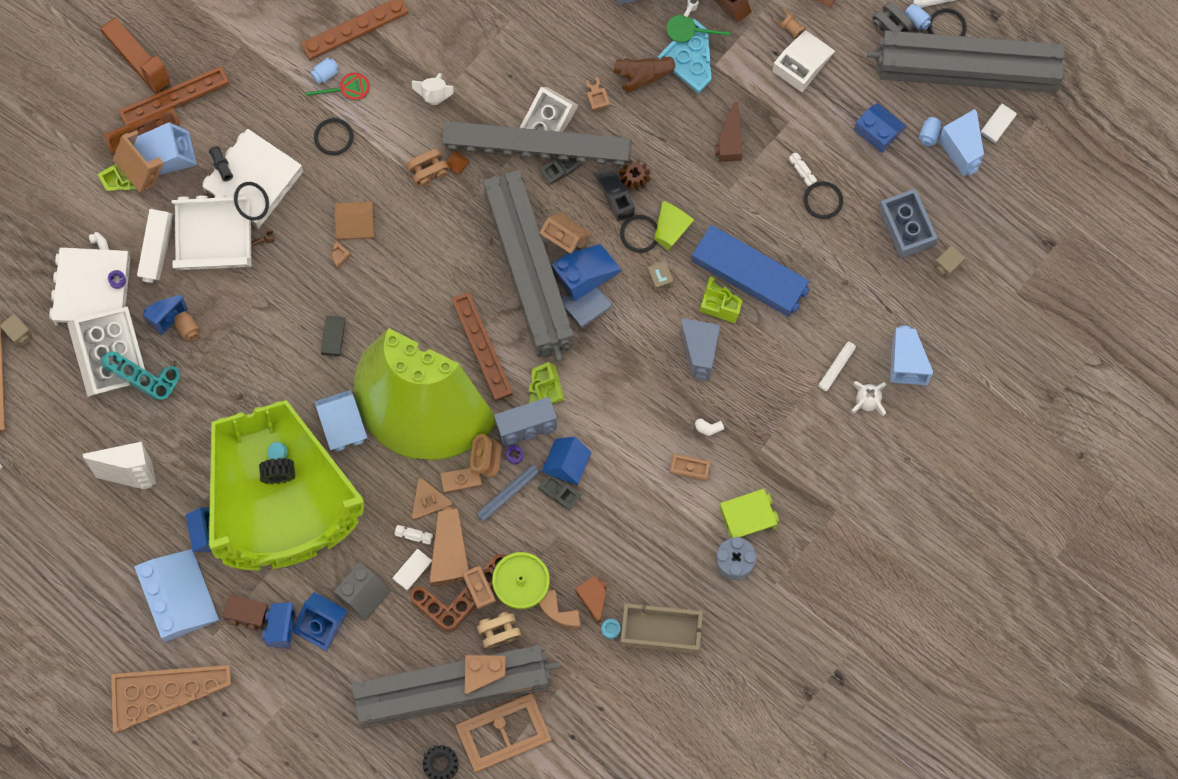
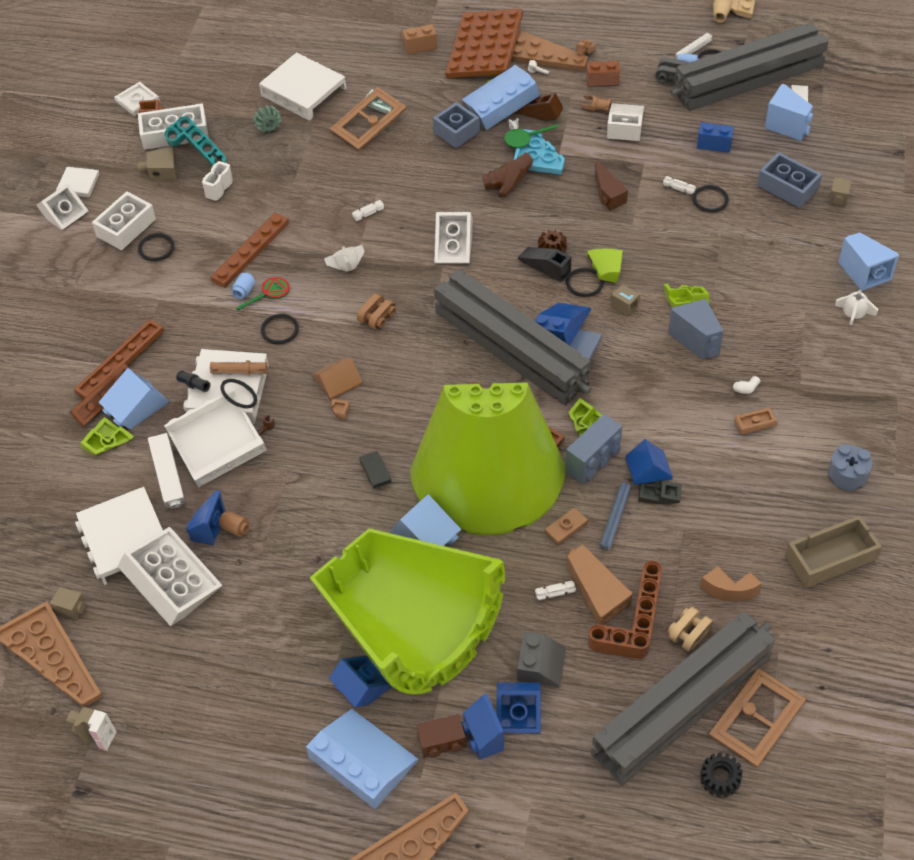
camera: 25 degrees left, 20 degrees down
white slope [83,442,156,489] -> none
white arm [89,232,109,250] -> none
dark orange beam [100,17,171,94] -> none
teal beam [100,351,180,400] -> none
dark purple bush [108,270,126,289] -> none
medium nougat panel [113,130,164,192] -> none
black tyre [259,458,295,484] -> none
medium azure tile [268,442,288,459] -> none
white tile [392,549,432,592] -> none
medium nougat piece [412,478,452,520] -> none
dark grey brick [442,121,632,166] -> none
dark orange slope [446,150,470,175] -> none
medium nougat plate [462,565,496,610] -> none
medium nougat wing [465,655,506,695] -> none
medium nougat brick [470,434,502,477] -> none
lime piece [492,552,550,610] -> none
dark purple bush [506,445,524,464] -> none
medium nougat panel [539,213,592,253] -> none
pearl dark grey slope [540,158,583,185] -> none
dark orange slope [576,576,607,624] -> none
medium nougat plate [586,77,610,112] -> none
medium azure tile [601,619,621,639] -> none
blue brick [691,225,810,317] -> none
lime panel [719,489,779,538] -> none
white axle [819,341,856,391] -> none
light blue brick [918,117,942,146] -> none
none -> medium nougat pin [210,360,268,375]
none -> white axle [352,200,384,221]

